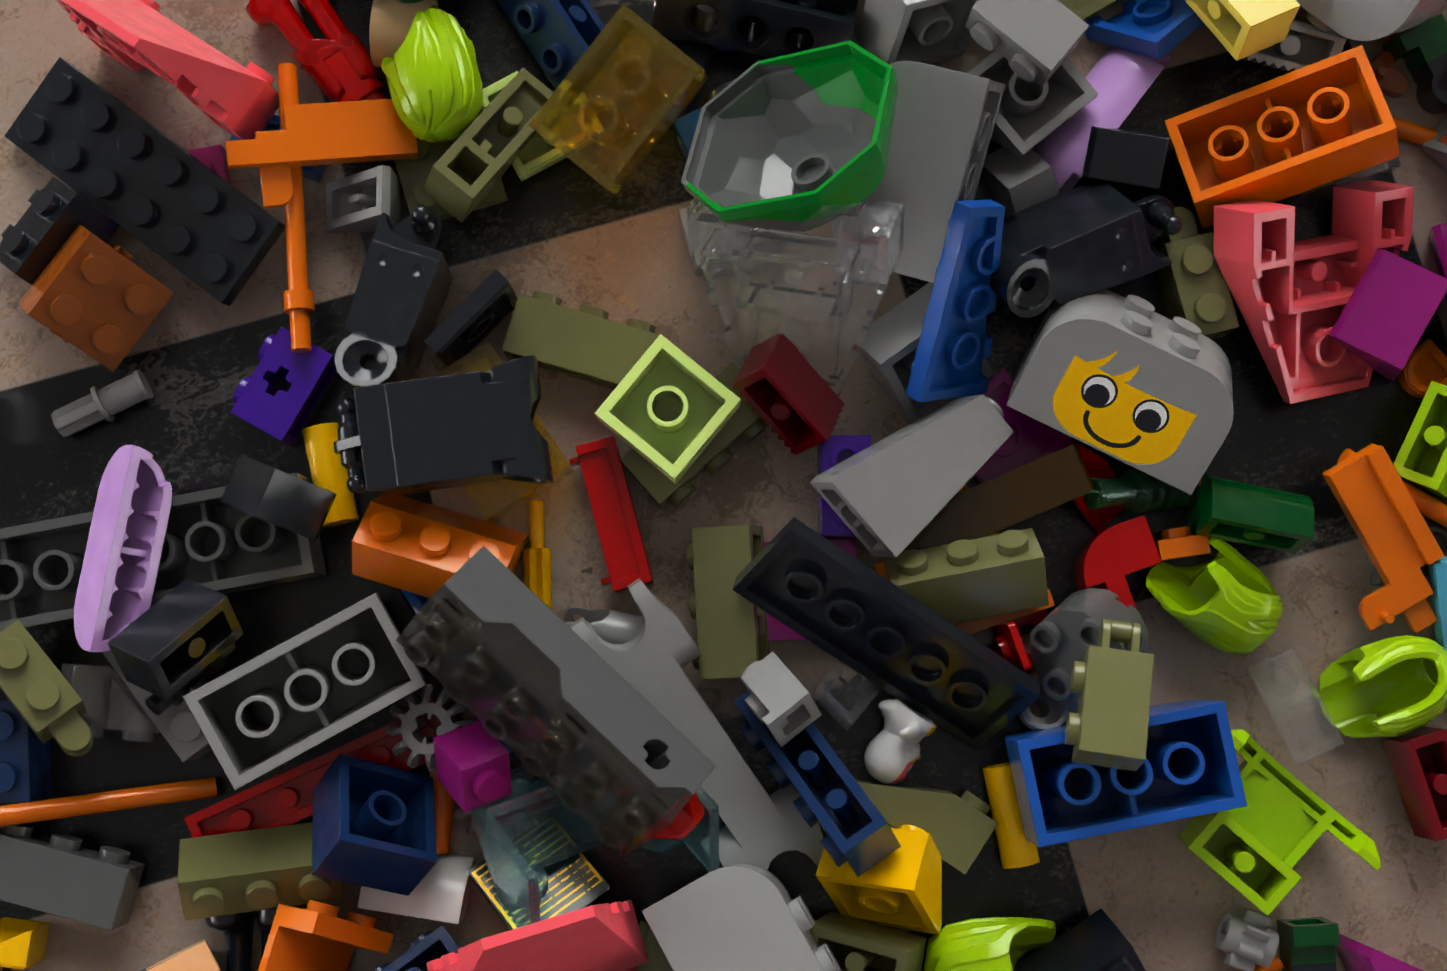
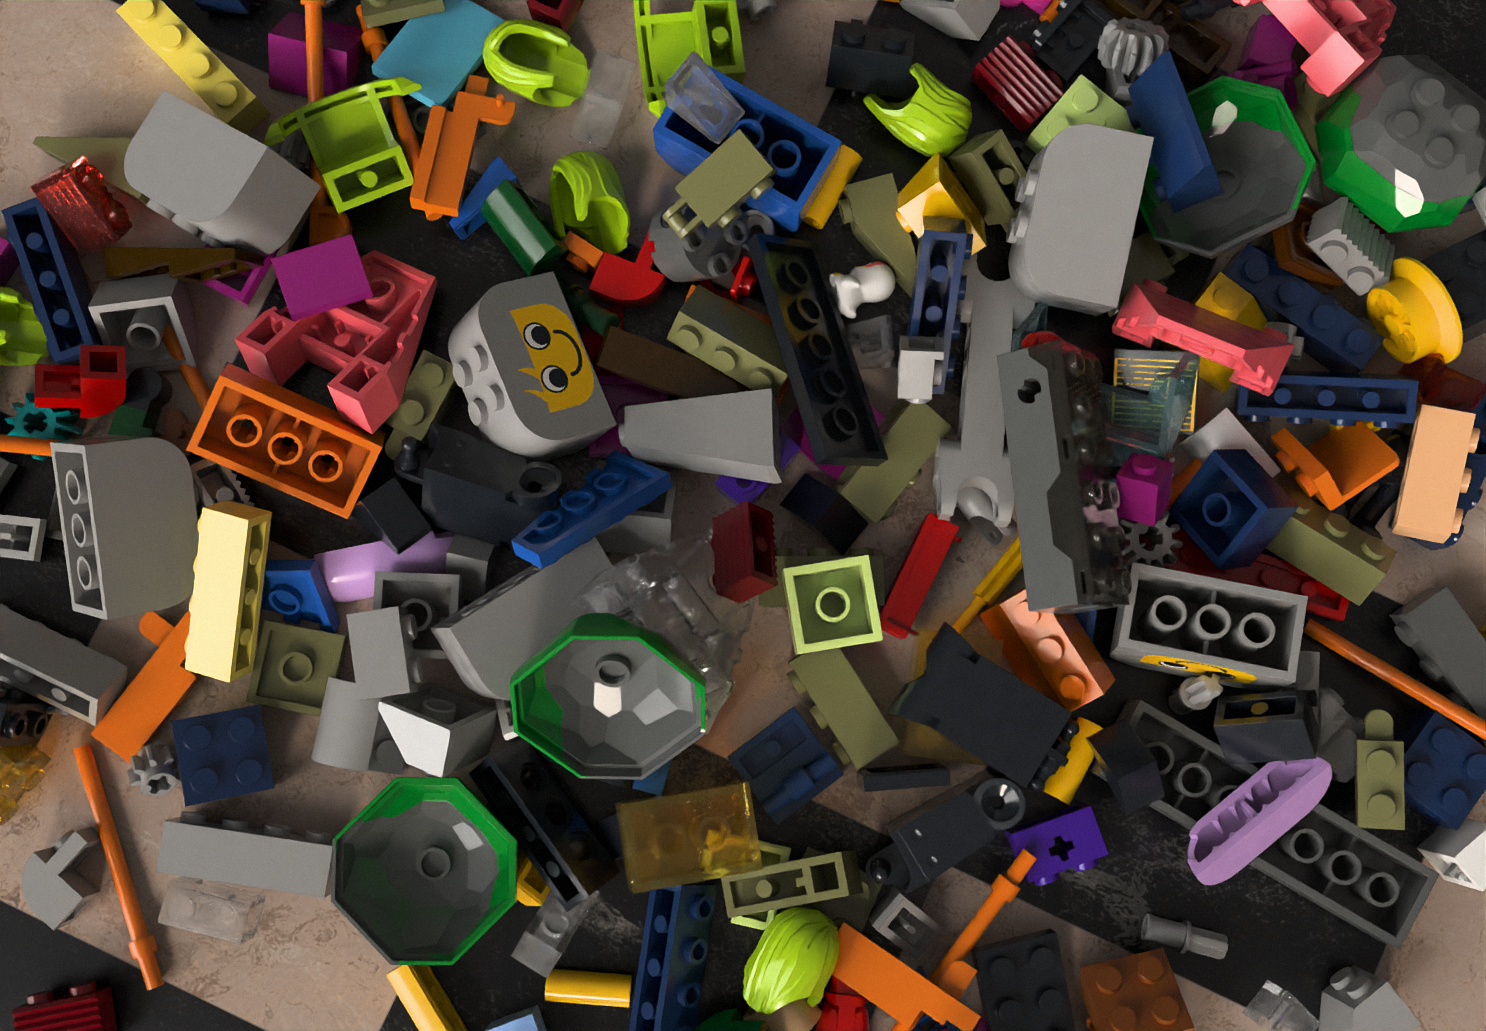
camera: 140 degrees left, 0 degrees up
none -> blue slope [449,156,520,240]
none -> clear slope [665,51,745,144]
none -> dark blue plate [727,707,844,825]
none -> black slope [780,473,869,556]
none -> light grey axle [1168,673,1223,715]

